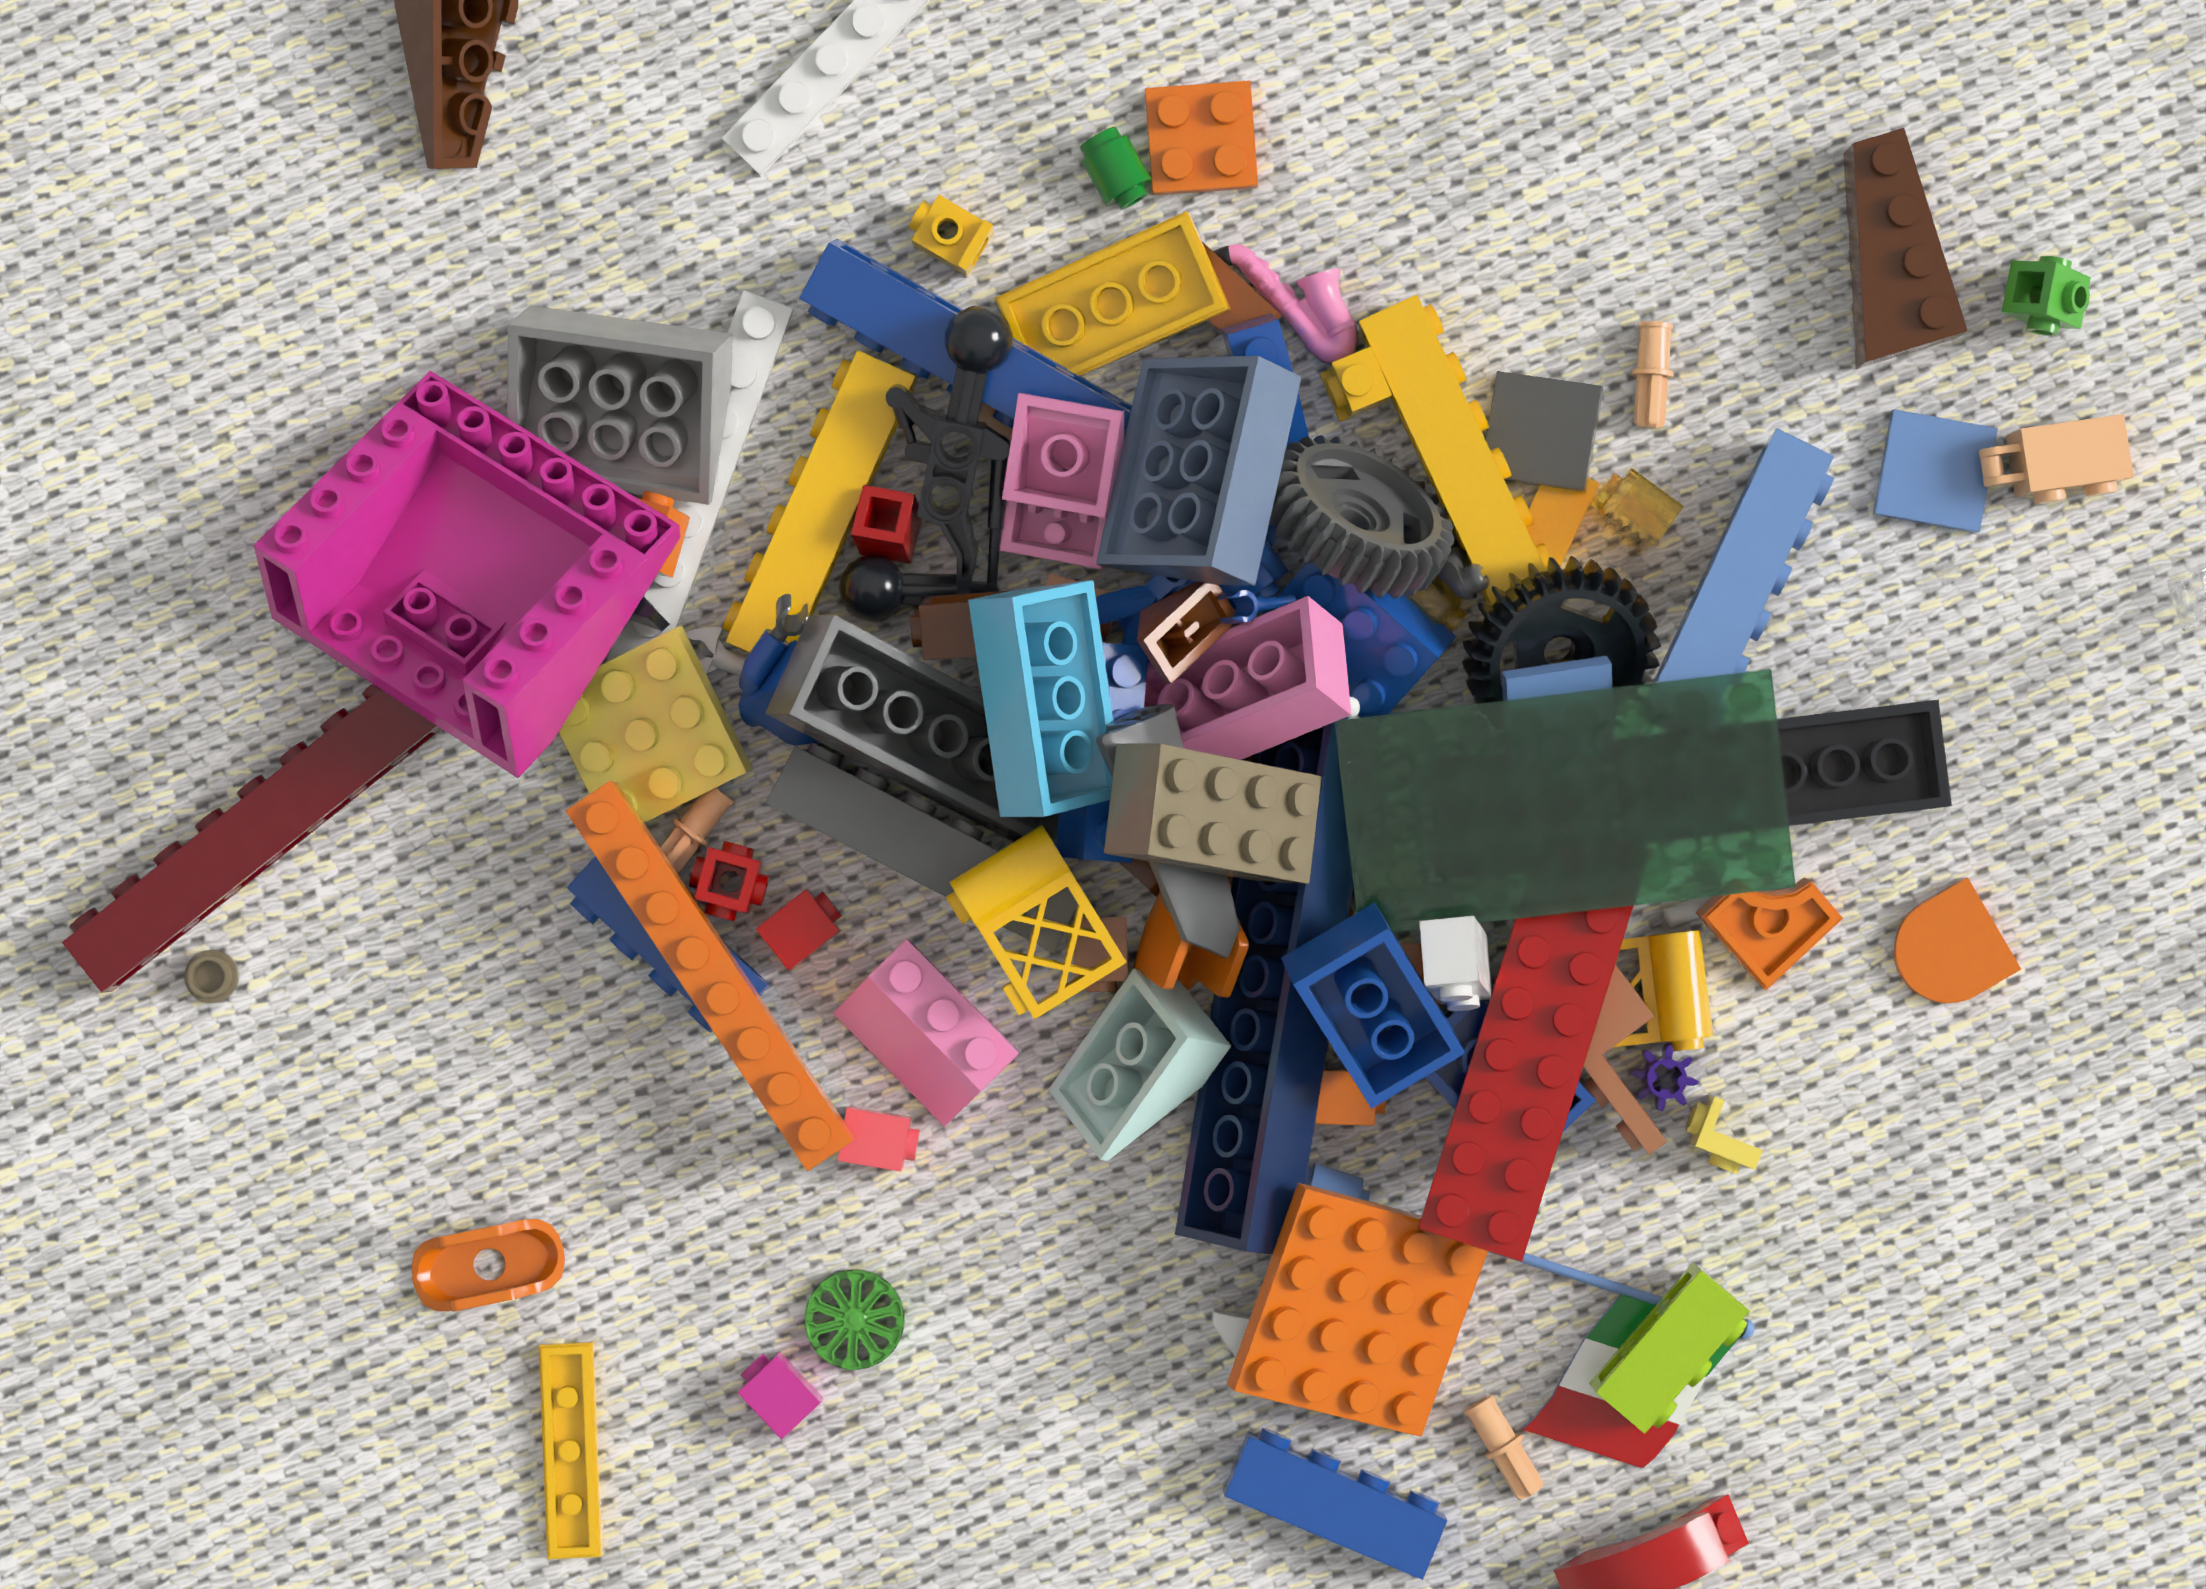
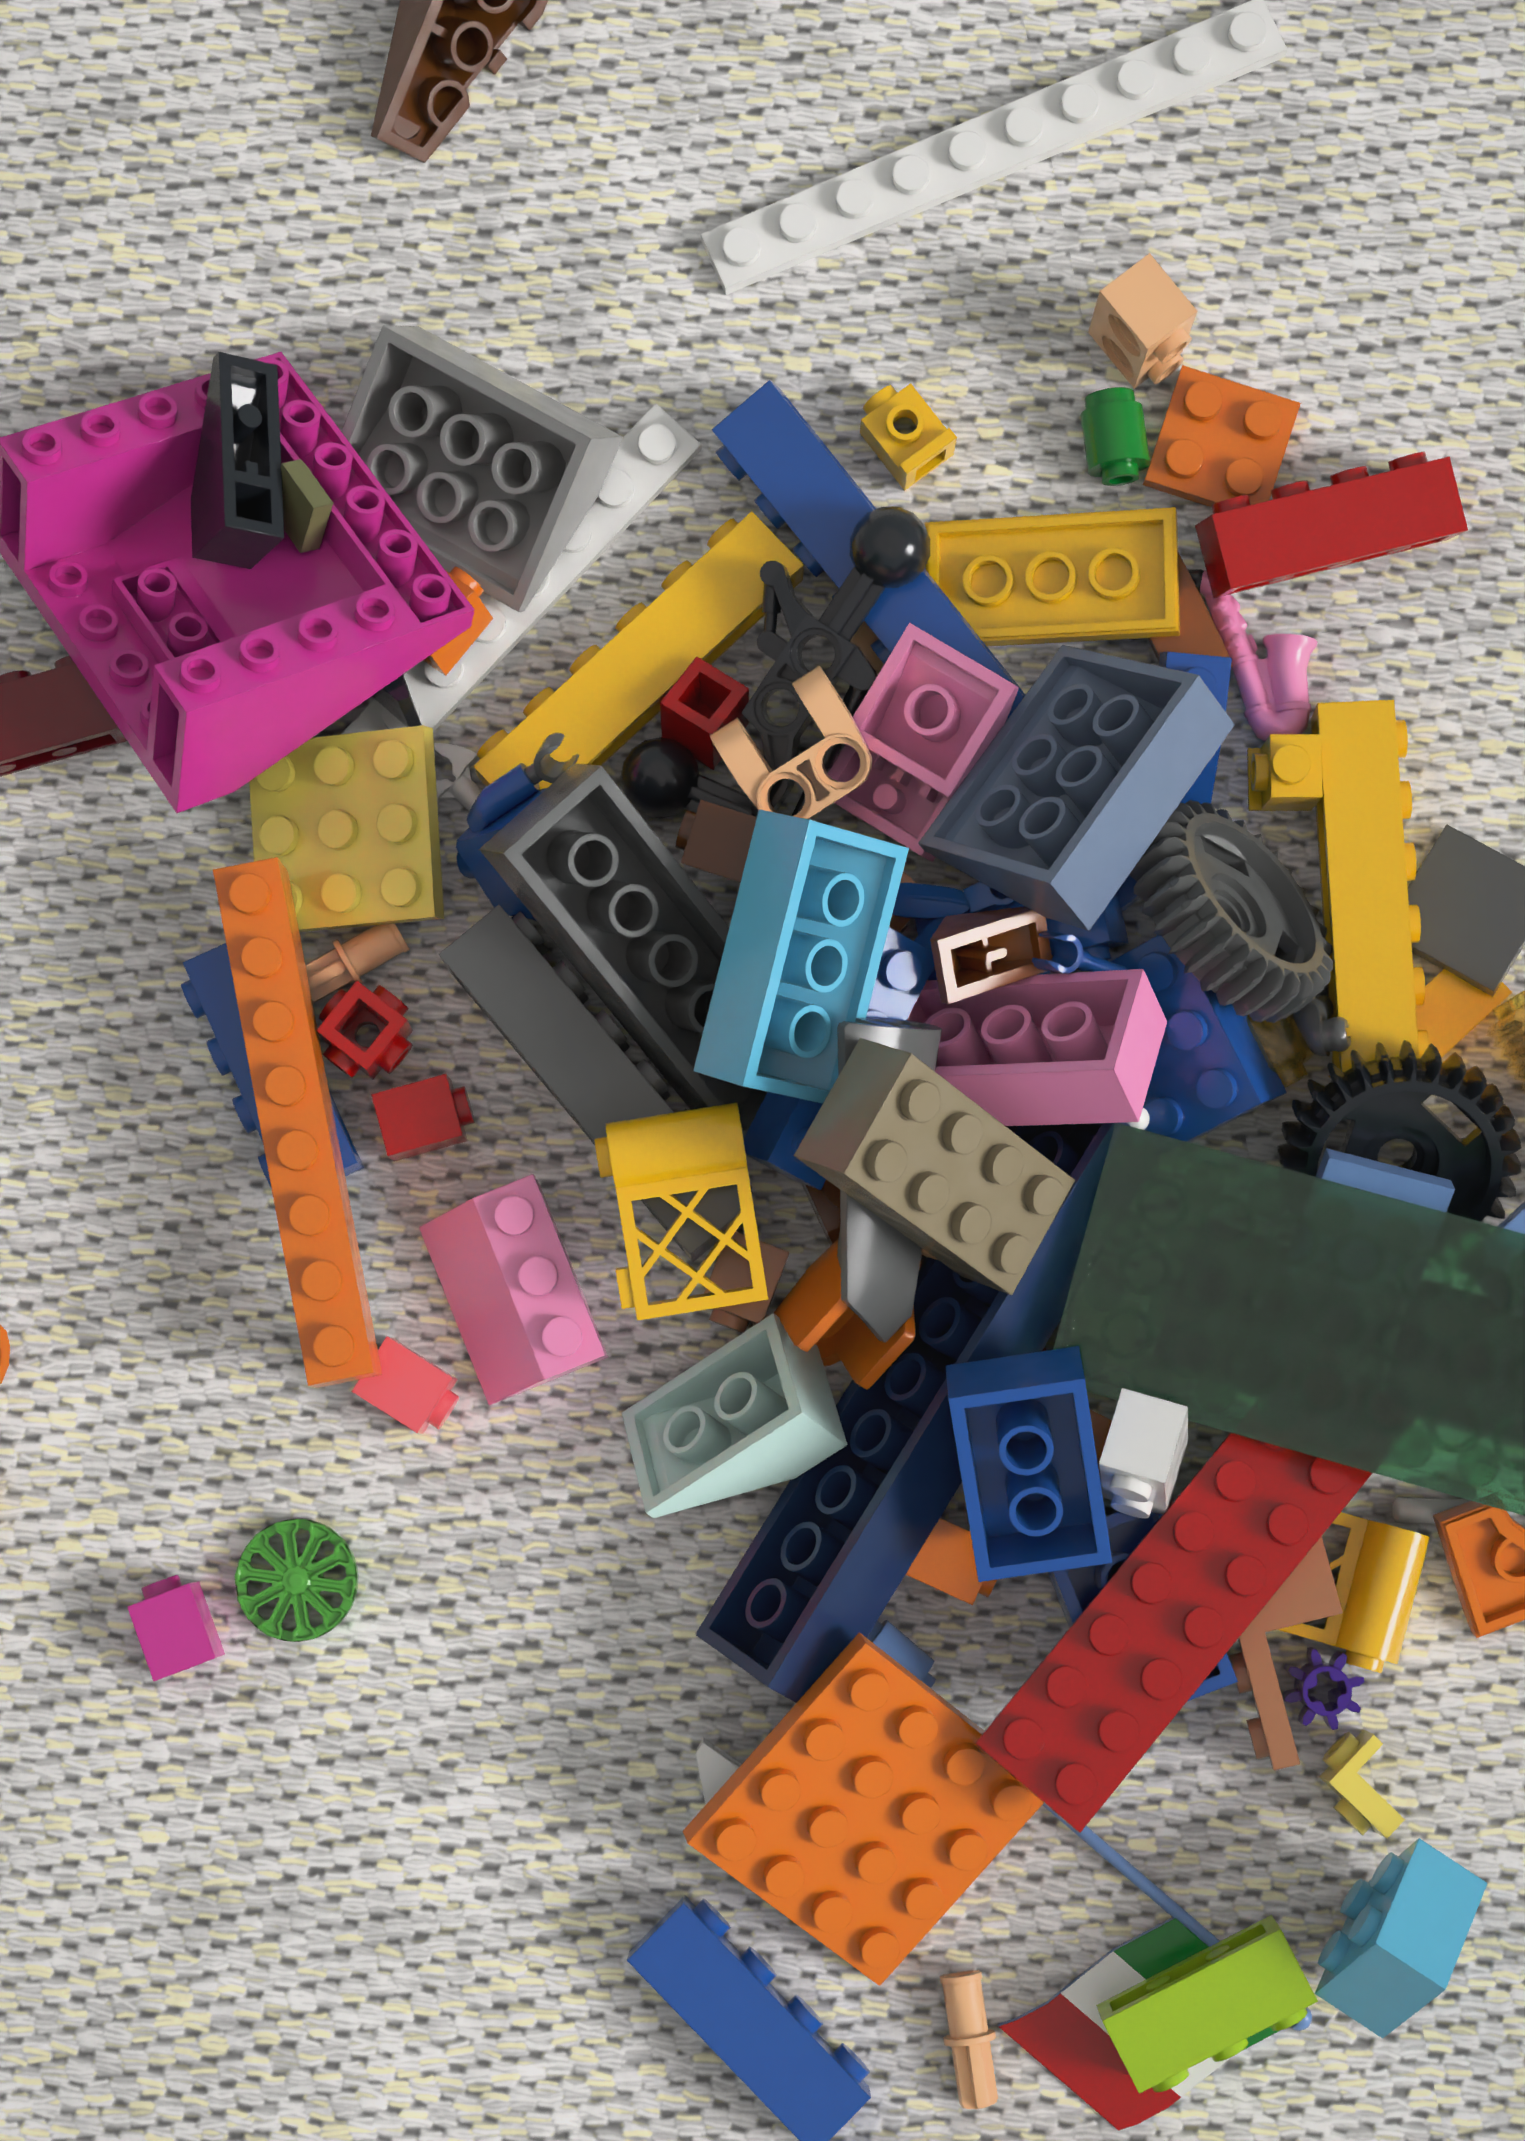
camera: 25 degrees right, 5 degrees down
none -> black slope [191,352,284,569]
none -> olive tile [280,459,333,553]
none -> light nougat piece [710,666,872,819]
none -> light nougat brick [1088,253,1198,389]
none -> red brick [1195,452,1468,599]
none -> medium azure brick [1315,1838,1488,2039]

